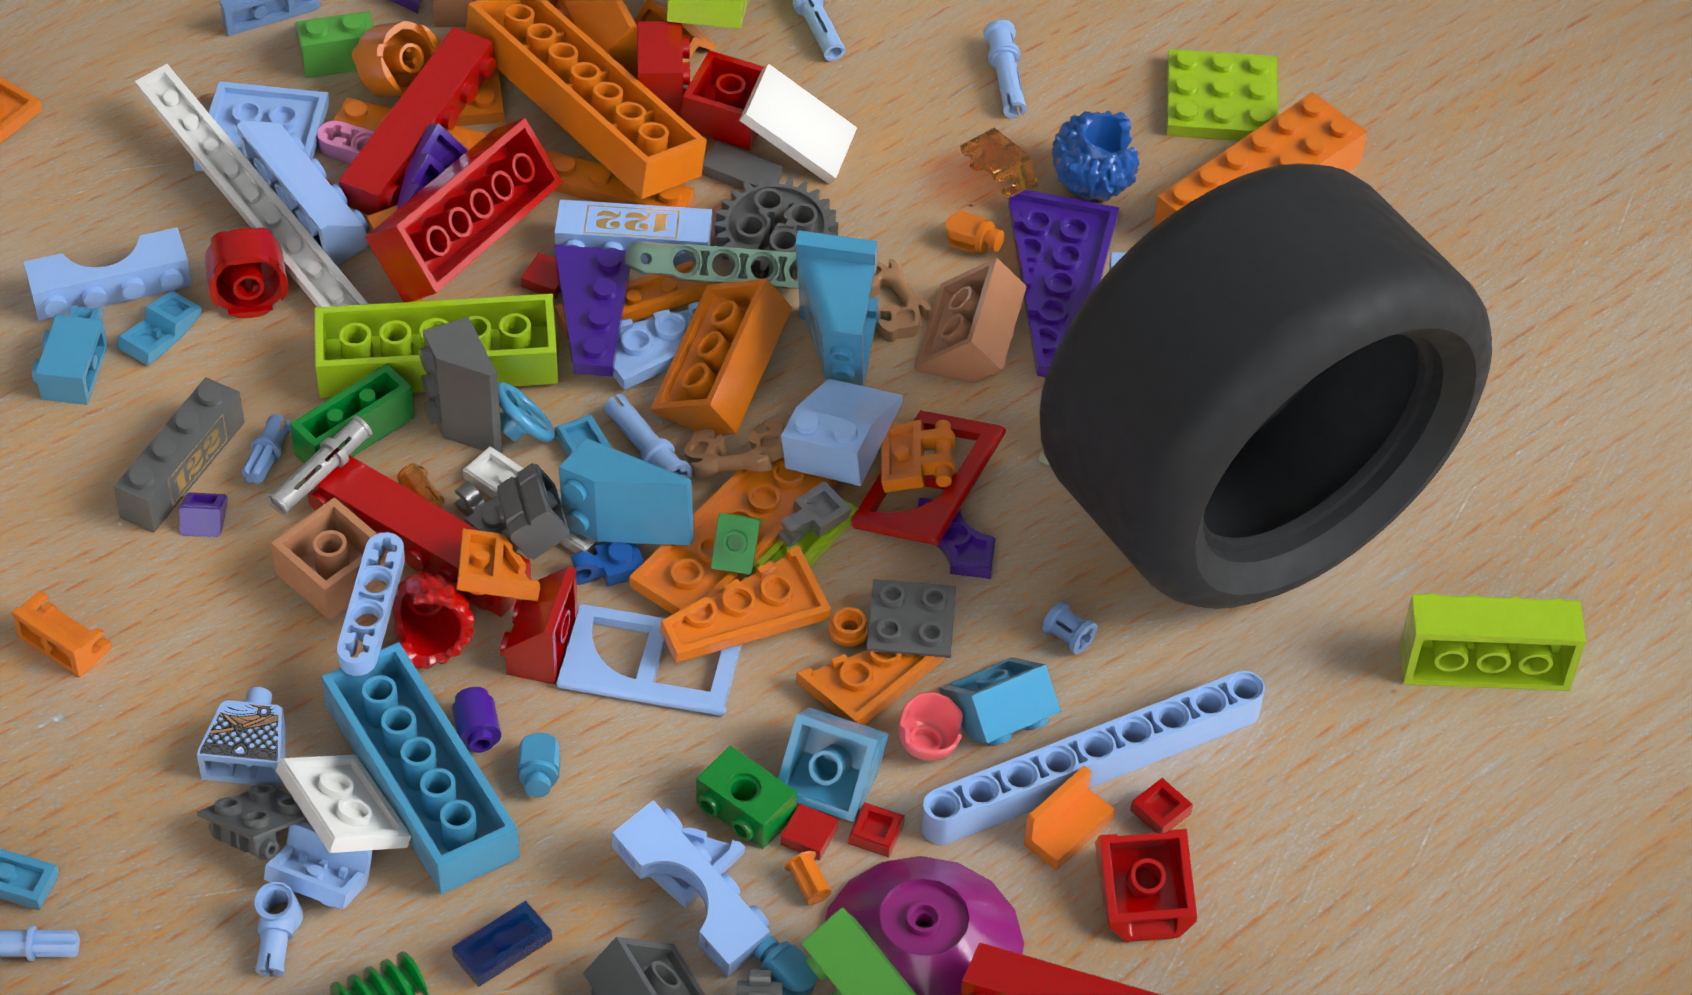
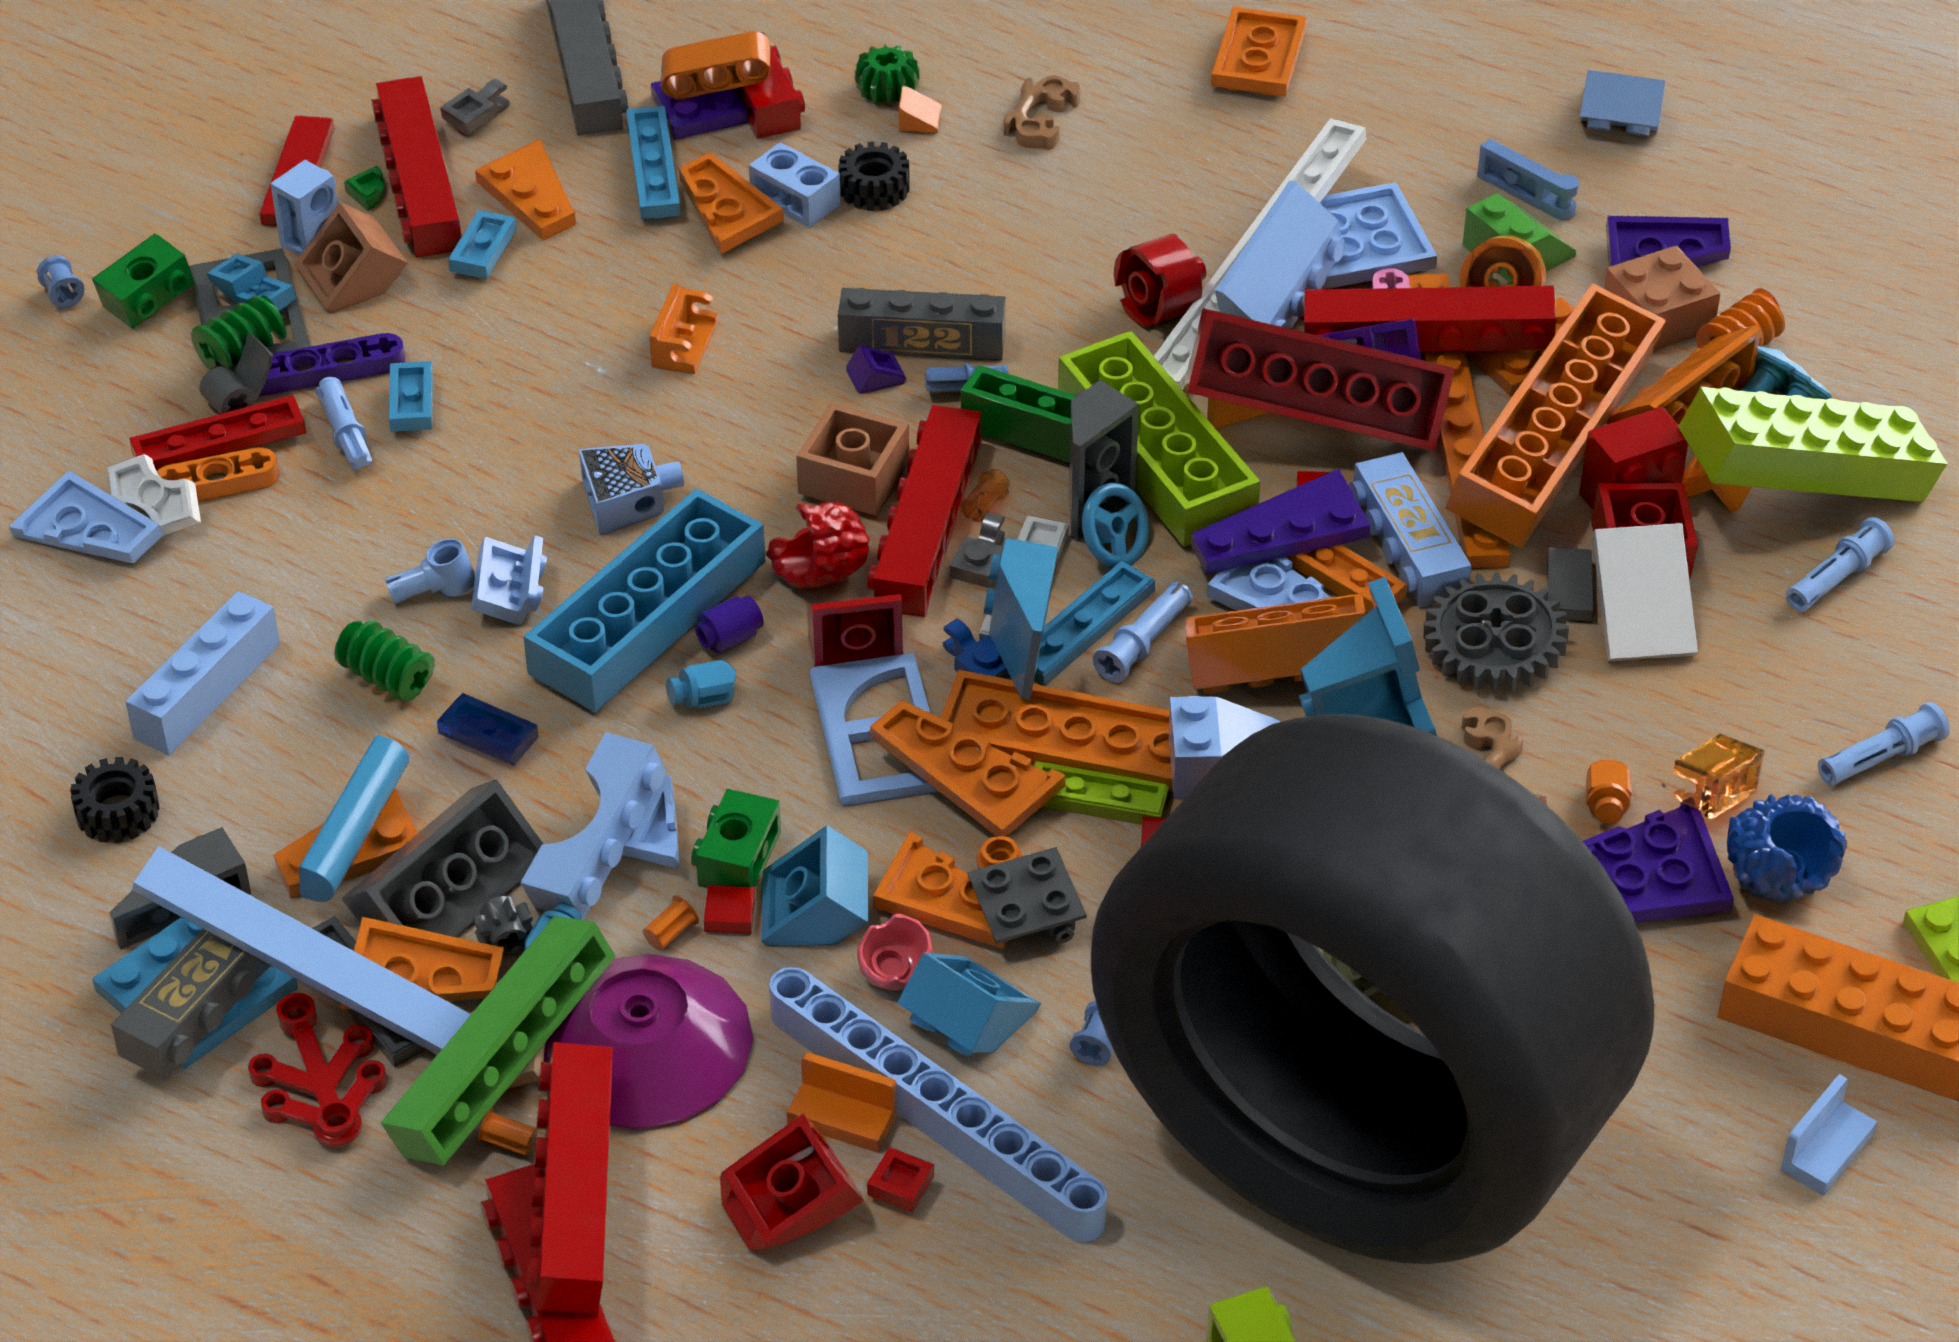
camera: 70 degrees right, 5 degrees down
light blue arch [23,227,192,321] -> none
dark azure brick [32,305,108,405] -> none
dark azure slope [118,291,202,366] -> none
dark grey hinge [197,784,307,860] -> none
light grey pin [267,416,373,516] -> none
white tile [276,755,412,853] -> none
light blue beam [337,532,405,676] -> none
orange wing [456,528,540,601] -> none
dark grey brick [495,463,570,560] -> none
sand green piece [624,242,798,289] -> none
medium nougat helmet [684,421,786,478] -> none
green bracket [711,513,765,575] -> none
flat silver plate [777,482,852,547] -> none
red tile [848,802,905,858] -> none

